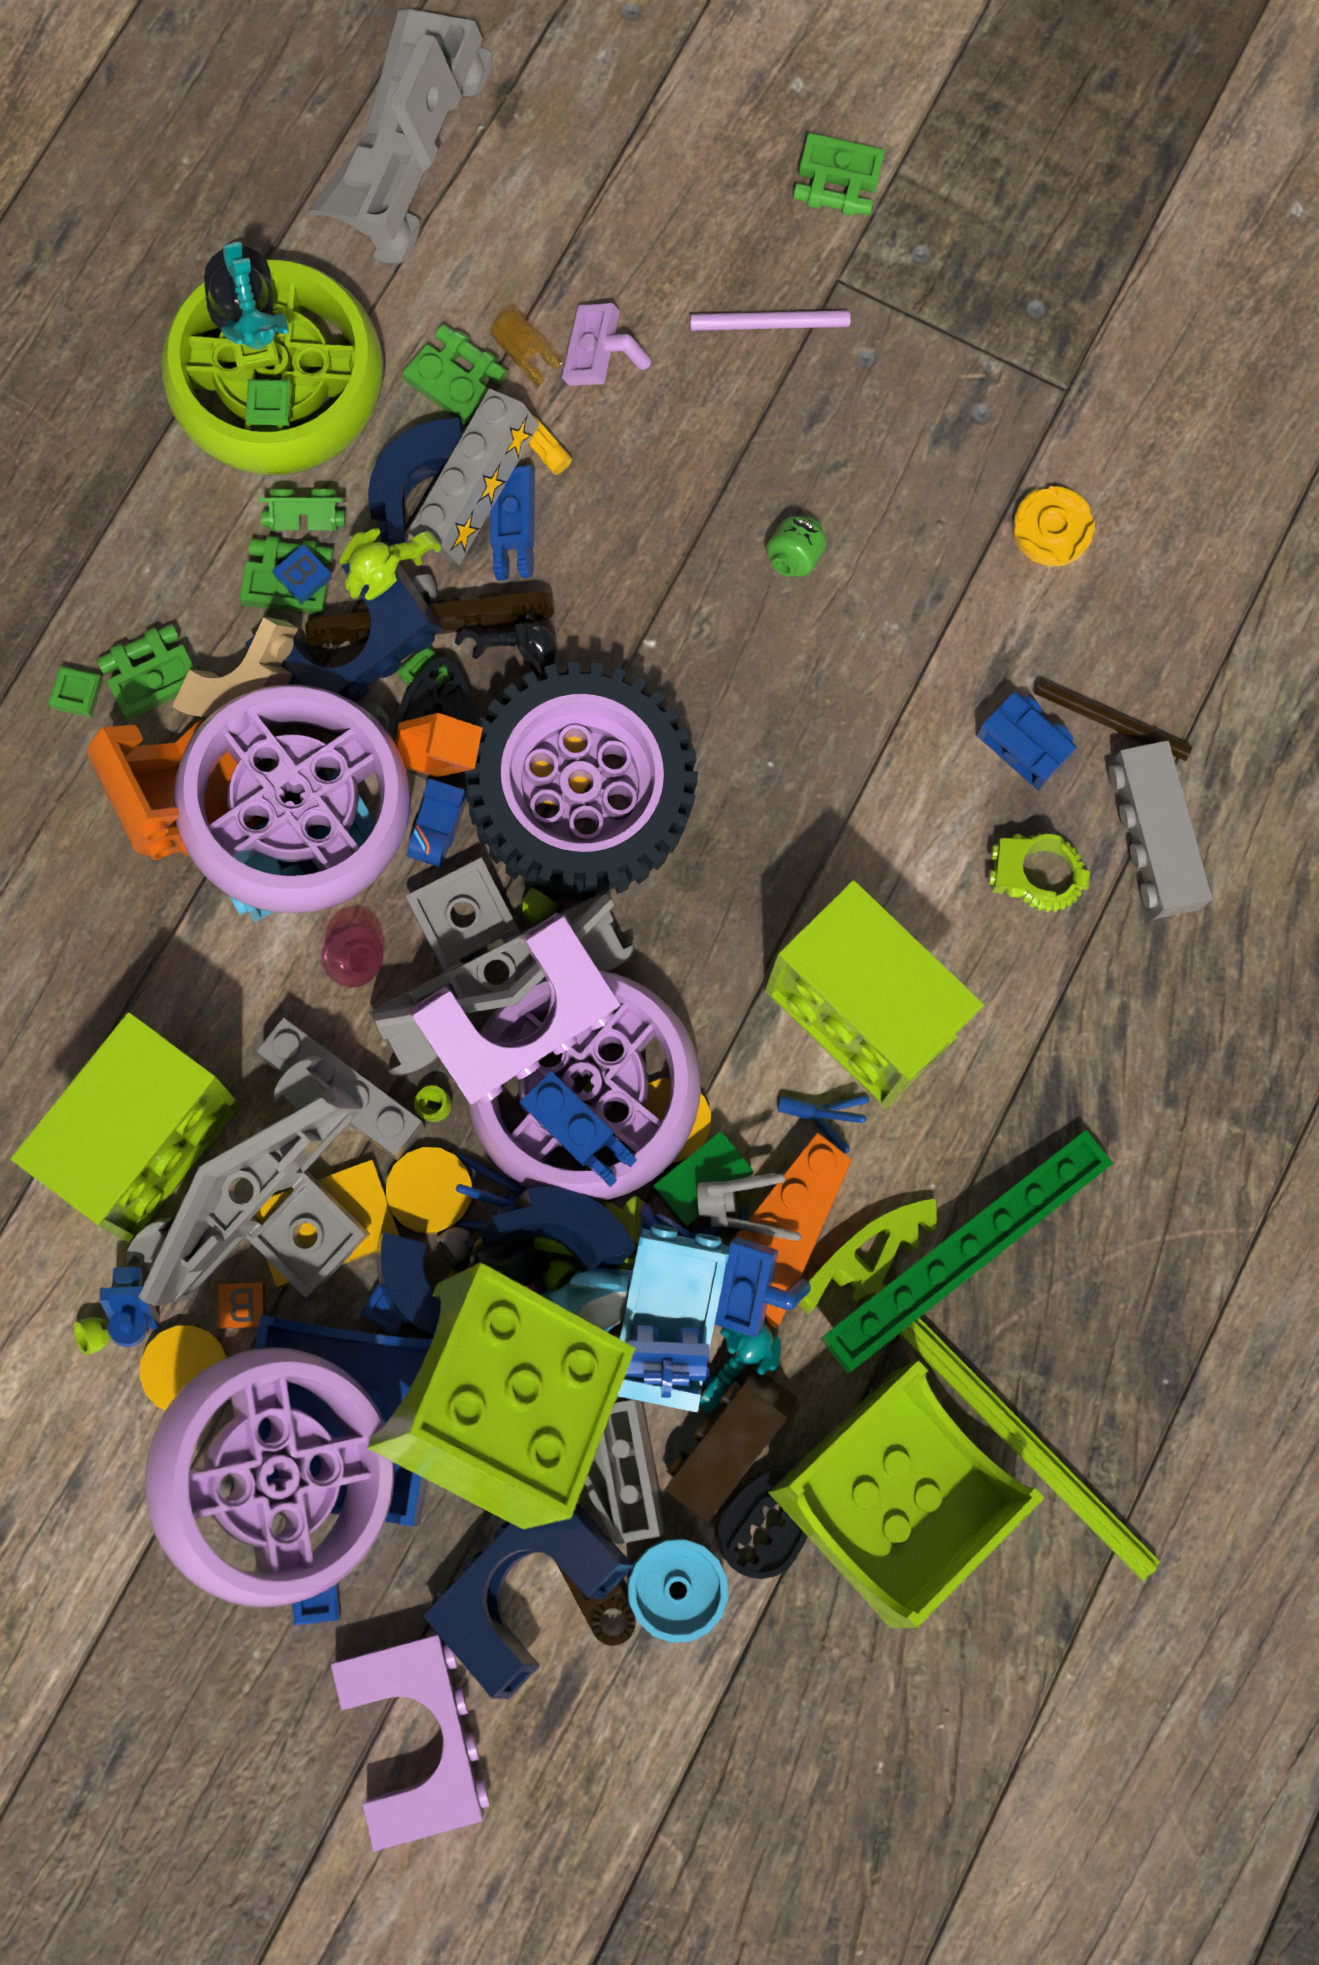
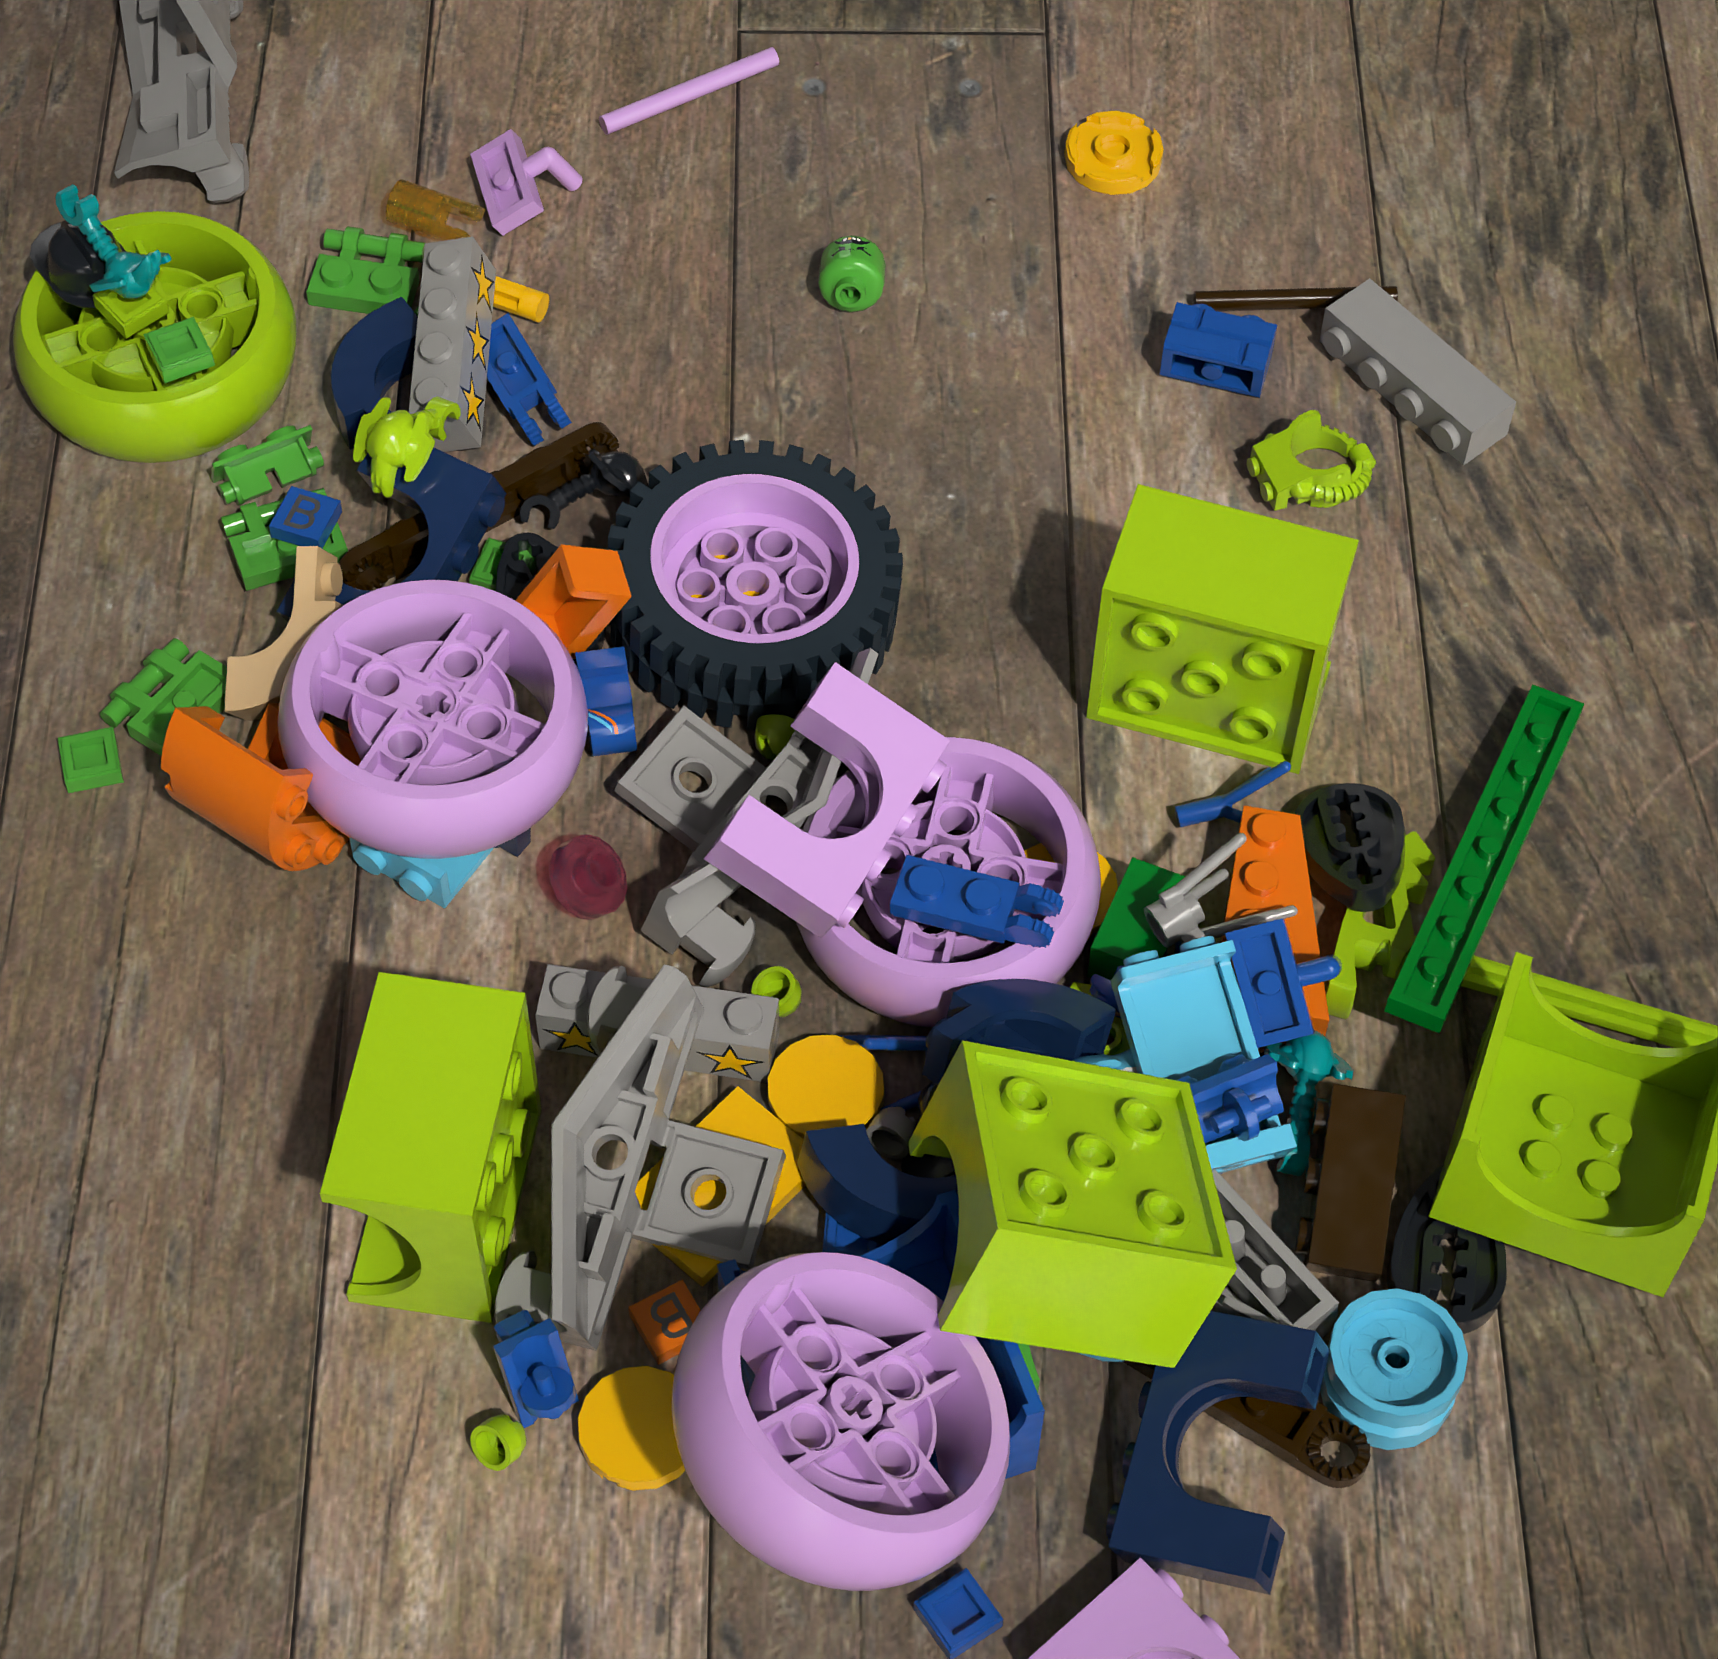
camera: 20 degrees left, 20 degrees down
none -> black piece [1295,783,1405,912]

